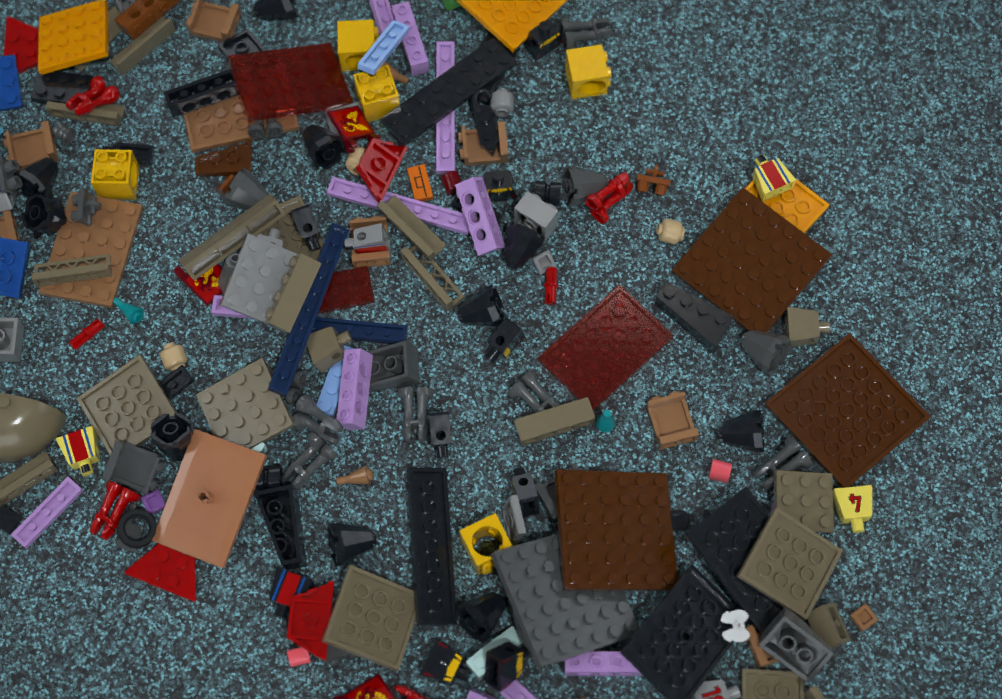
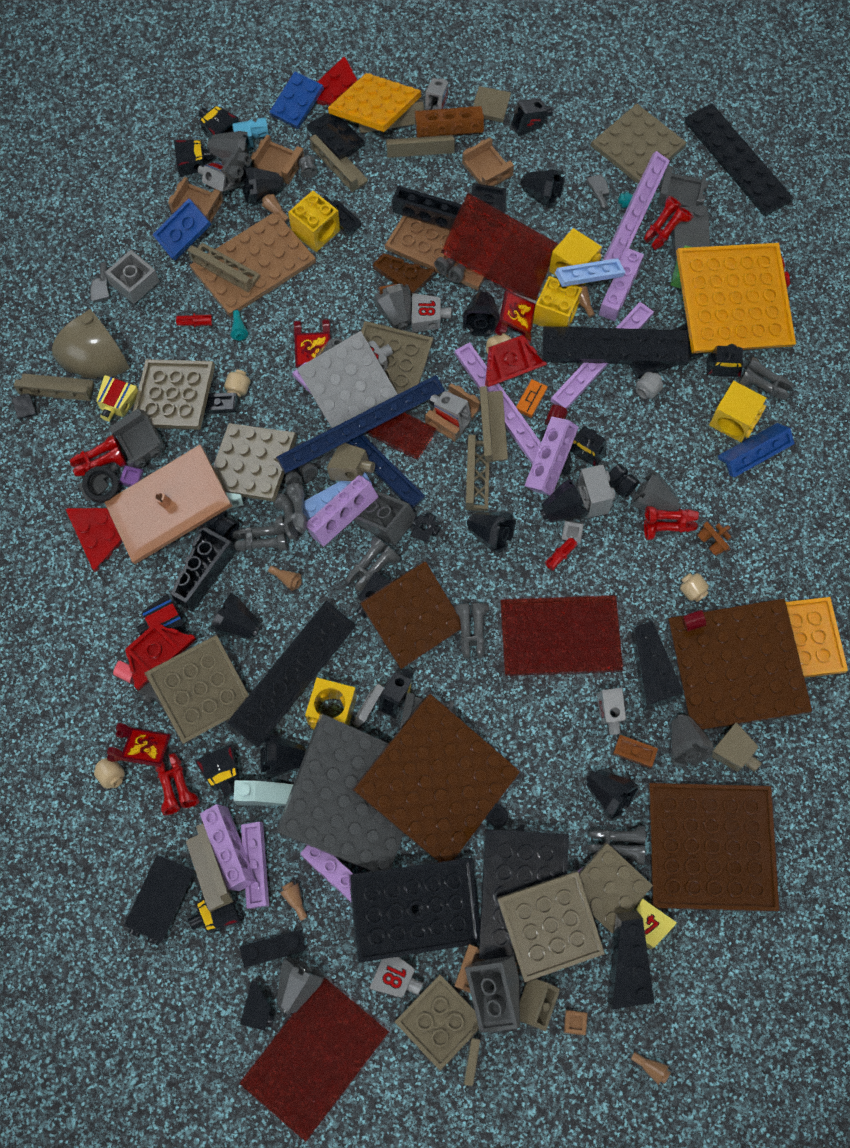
camera: 40 degrees right, 0 degrees up
lavender plate [11,477,83,549] -> none
black brick [21,189,67,239] -> none
red piece [65,76,120,116] -> none
dark grey hips [70,188,101,226] -> none
black cone [150,413,192,462] -> none
dark tan brick [178,194,286,281] -> none
dark tan brick [265,253,322,333] -> none
black torso [291,204,321,252] -> none
medium nougat panel [458,121,508,166] -> none
black plate [471,88,500,157] -> none
black torso [485,317,525,363] -> none
black torso [485,642,529,693] -> none
dark tan panel [514,397,596,446] -> none
teal cone [596,410,615,432] -> none
medium nougat panel [646,391,699,450] -> none
coral brick [708,459,732,483] -> none
white piece [721,610,750,642] -> none
torso [752,155,796,202] -> none
none -> medium nougat cone [262,194,289,223]
none -> reddish brown plate [359,561,461,669]
none -> black brick [410,512,441,543]
none -> light grey torso [412,293,451,332]
none -> light grey torso [596,688,626,735]
none -> black wedge [607,911,654,1010]
none -> dark orange plate [613,735,658,769]
none -> medium nougat cone [631,1052,671,1085]
none -> dark red brick [682,610,706,632]
none -> blue panel [718,423,794,477]

